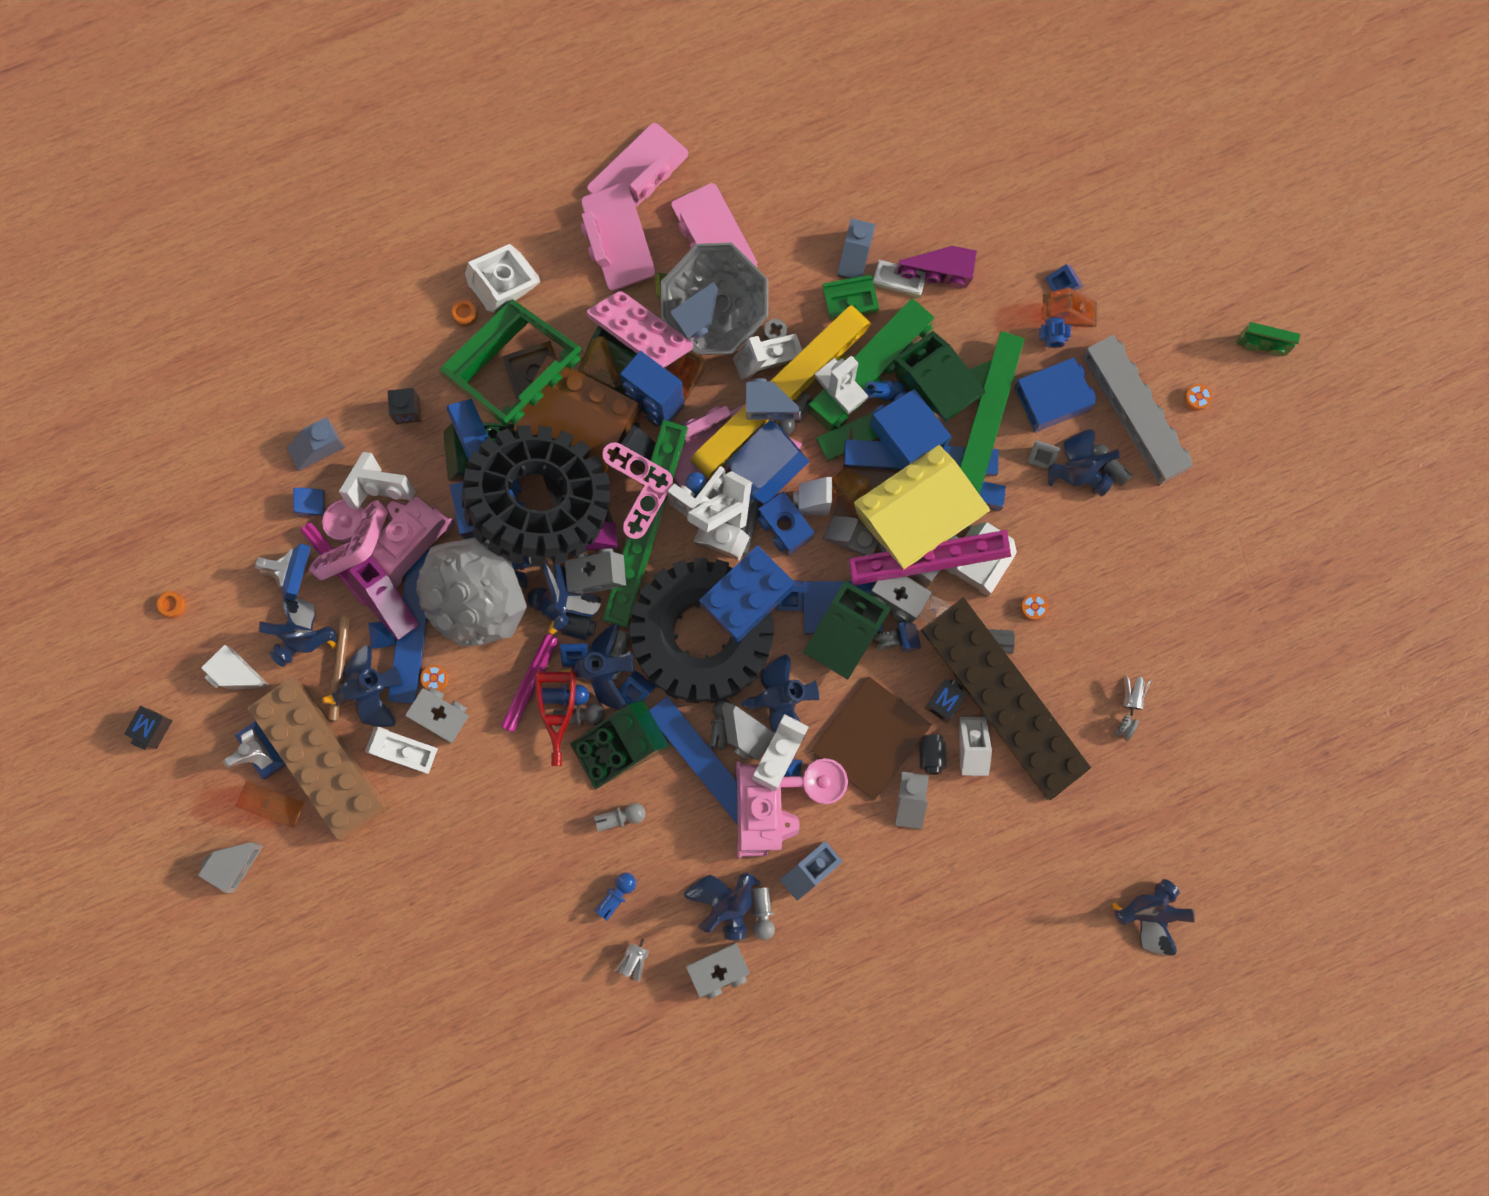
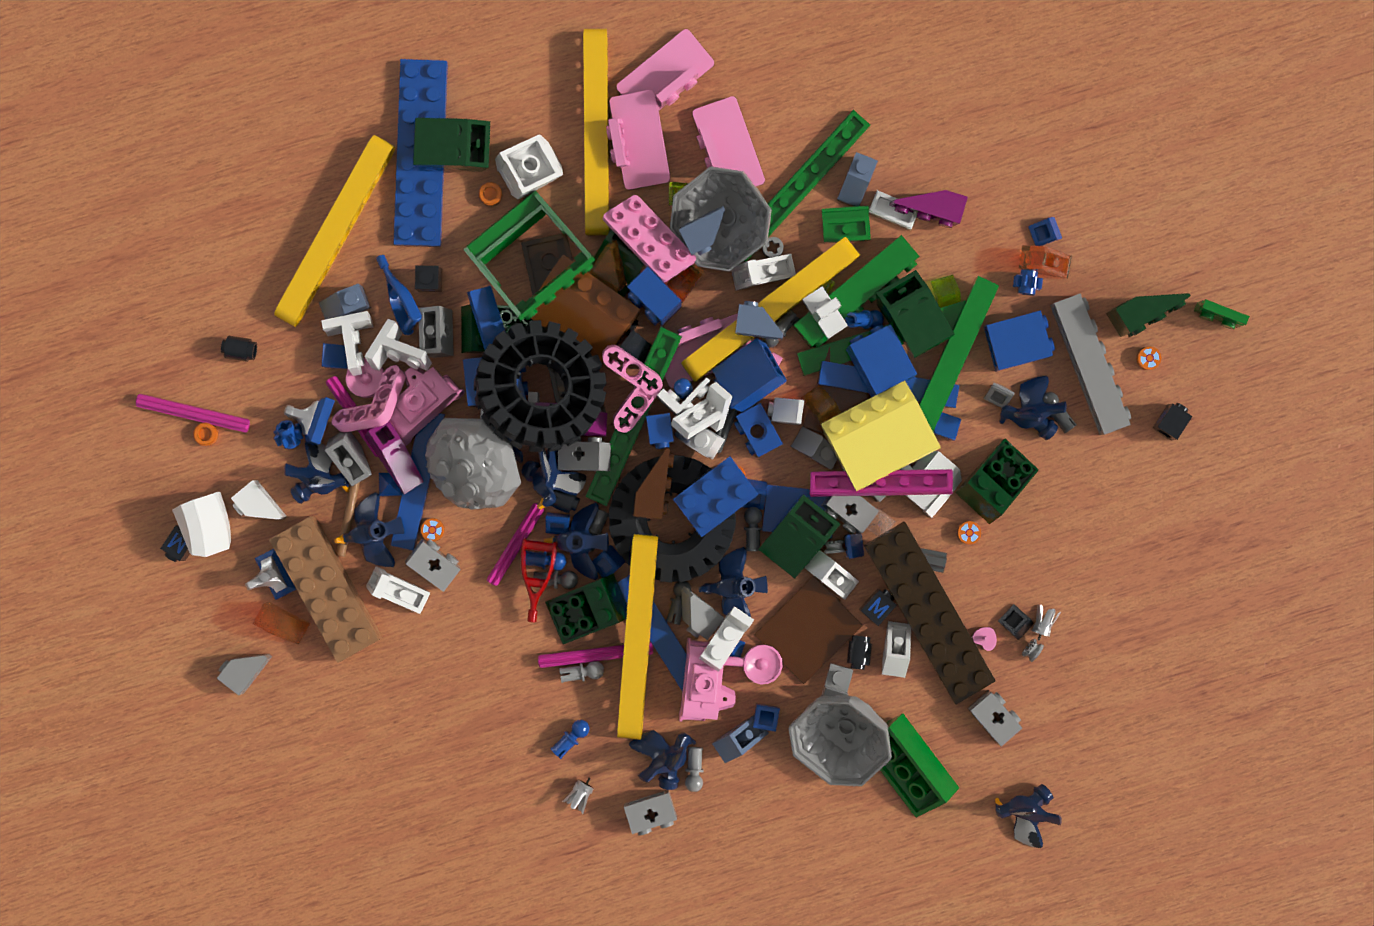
camera: 10 degrees right, 10 degrees up
none -> dark pink axle [135,394,250,432]
none -> white slope [172,492,231,557]
none -> black brick [221,335,257,362]
none -> blue gear [273,420,304,449]
none -> yellow beam [274,135,396,327]
none -> white bracket [321,311,373,376]
none -> light grey slope [325,431,372,486]
none -> blue piece [376,255,422,335]
none -> blue plate [394,59,448,247]
none -> dark green slope [413,118,491,172]
none -> light grey brick [419,306,454,358]
none -> dark pink axle [538,642,653,668]
none -> yellow beam [583,29,609,235]
none -> yellow beam [617,534,658,740]
none -> reddish brown slope [634,448,674,519]
none -> blue brick [646,413,674,449]
none -> green tile [744,109,870,262]
none -> dark grey pin [744,507,762,551]
none -> blue slope [753,703,780,732]
none -> light grey rock [788,695,892,786]
none -> white slope [805,550,859,599]
none -> green slope [880,713,959,818]
none -> clear neon green slope [931,275,961,308]
none -> dark green slope [955,438,1039,524]
none -> light grey brick [967,690,1022,747]
none -> bright pink piece [972,627,997,651]
none -> black slope [998,605,1034,640]
none -> dark green slope [1106,293,1191,338]
none -> black brick [1153,403,1193,440]

